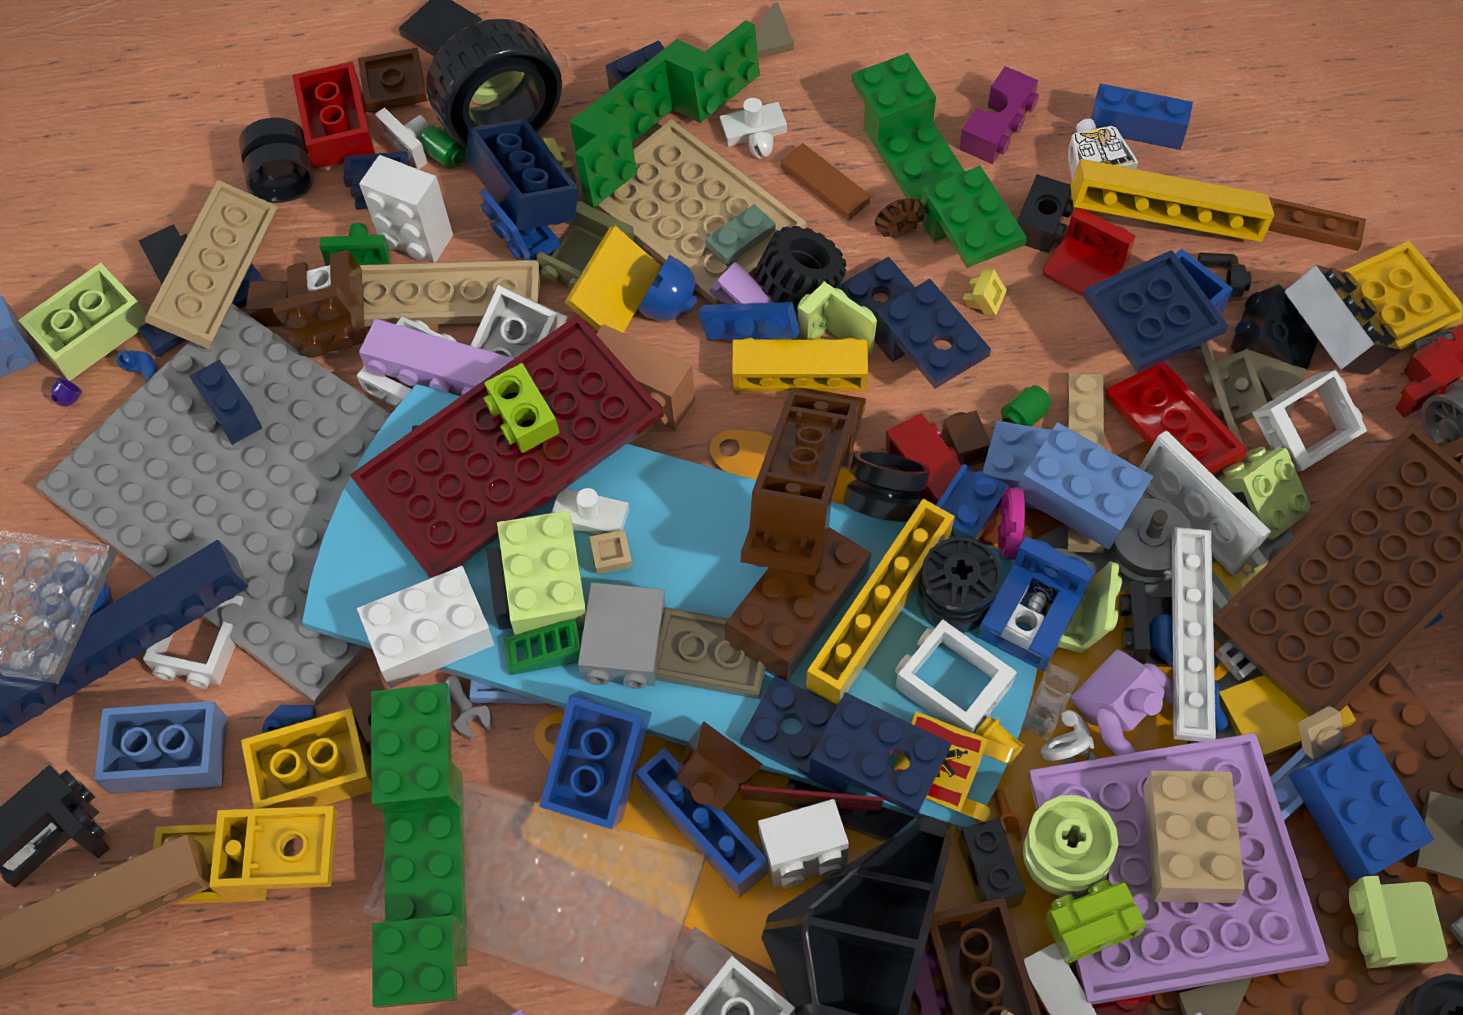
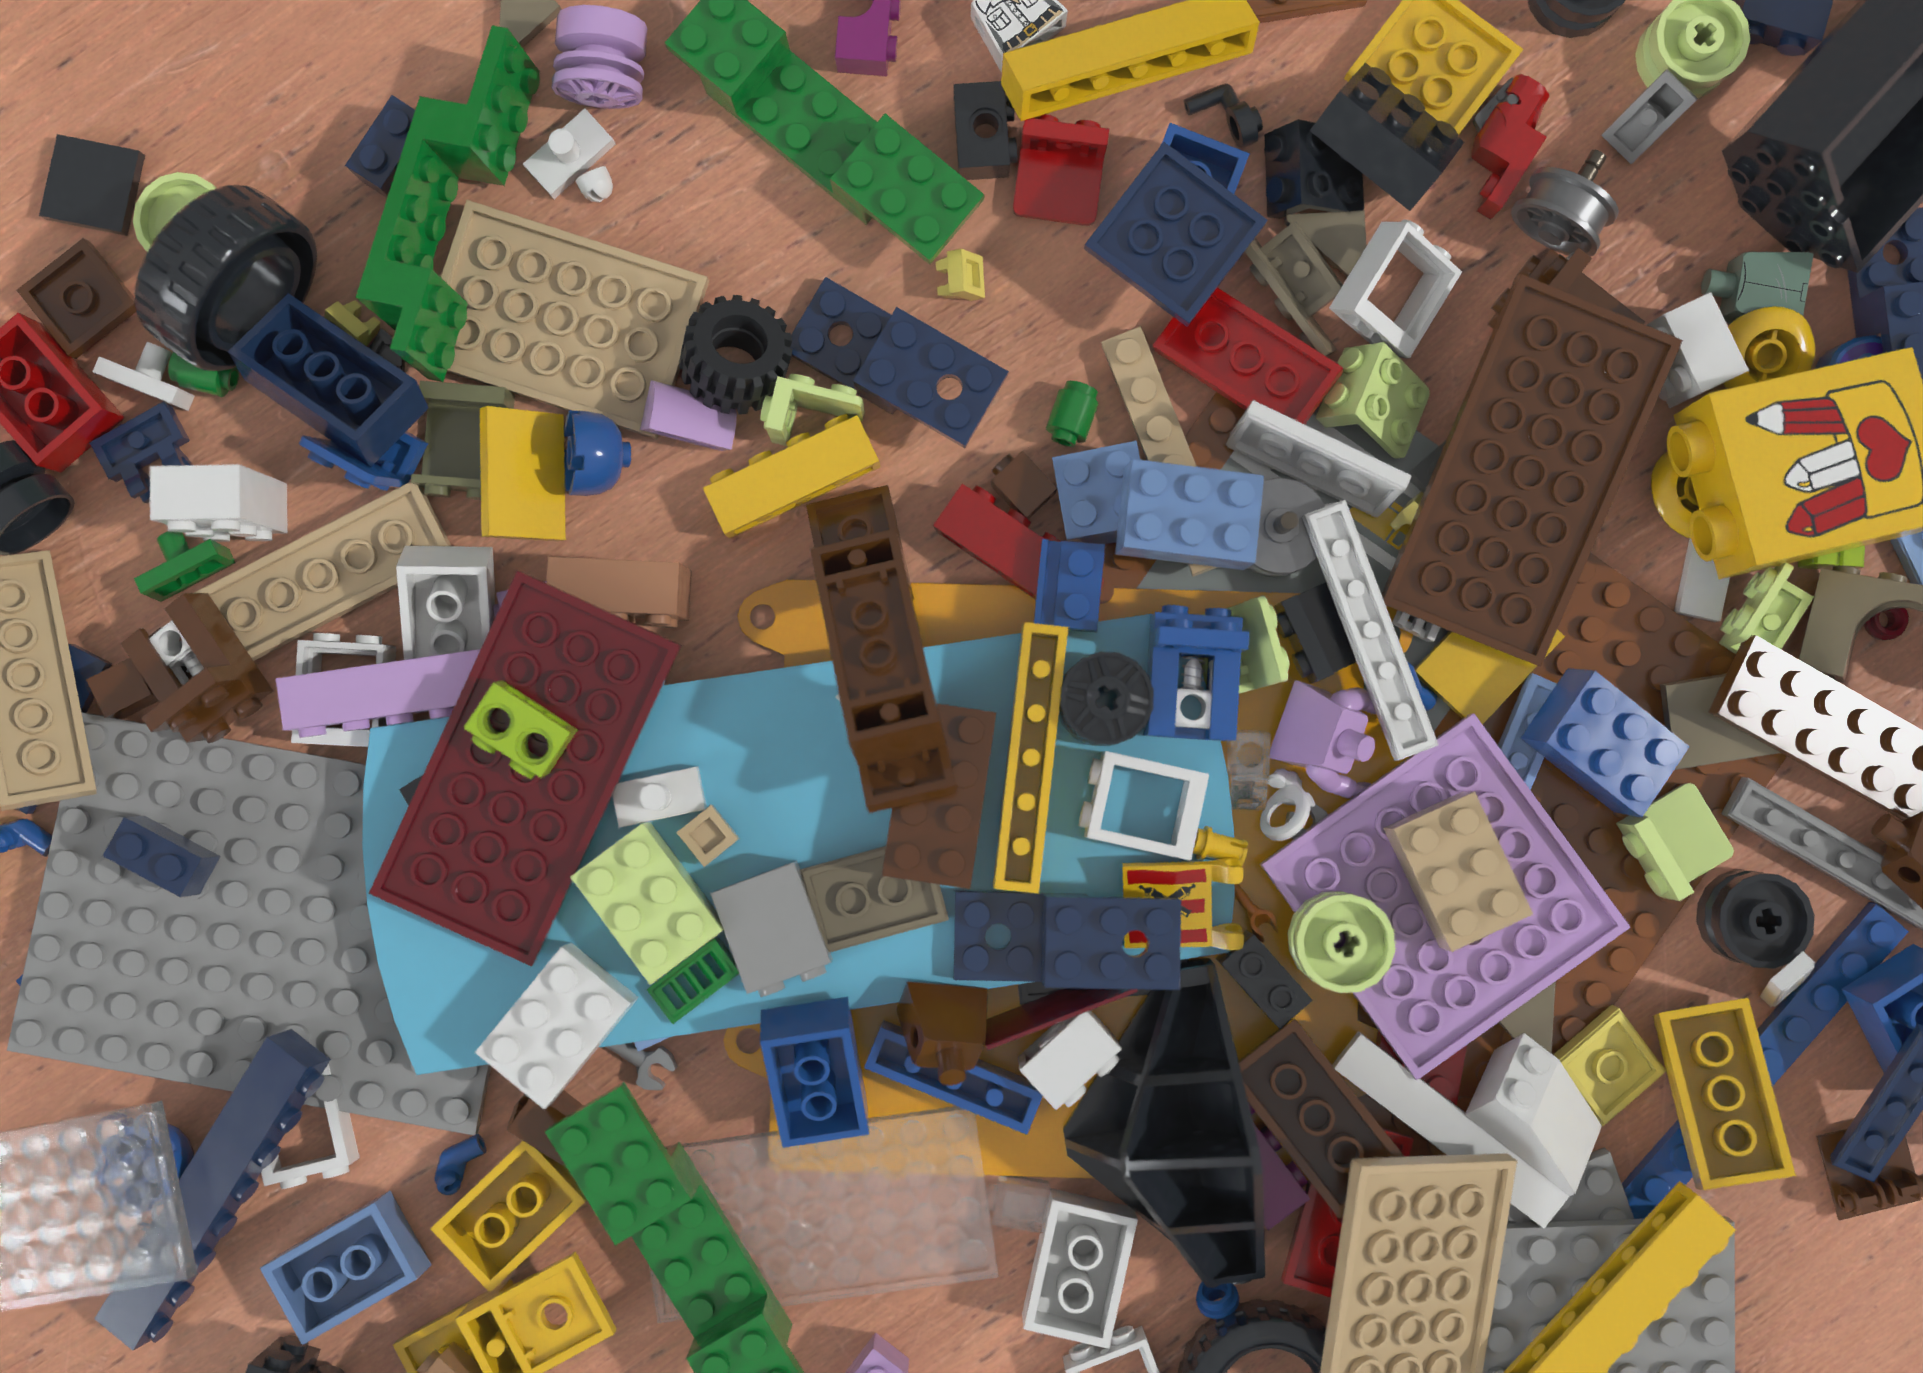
camera: 30 degrees left, 25 degrees up
black tile [486,547,512,630] -> none
blue plate [698,302,800,340] -> none
sand green plate [705,204,776,266] -> none
dark orange tile [781,143,871,221] -> none
black wheel [843,451,930,522] -> none
reddish brown gear [875,198,925,238] -> none
dark pink tile [998,487,1025,560] -> none
lime brick [1045,880,1146,964] -> none
blue arm [1149,614,1173,668] -> none
tan plate [1298,706,1345,759] -> none
none -> lavender wheel [552,5,647,109]

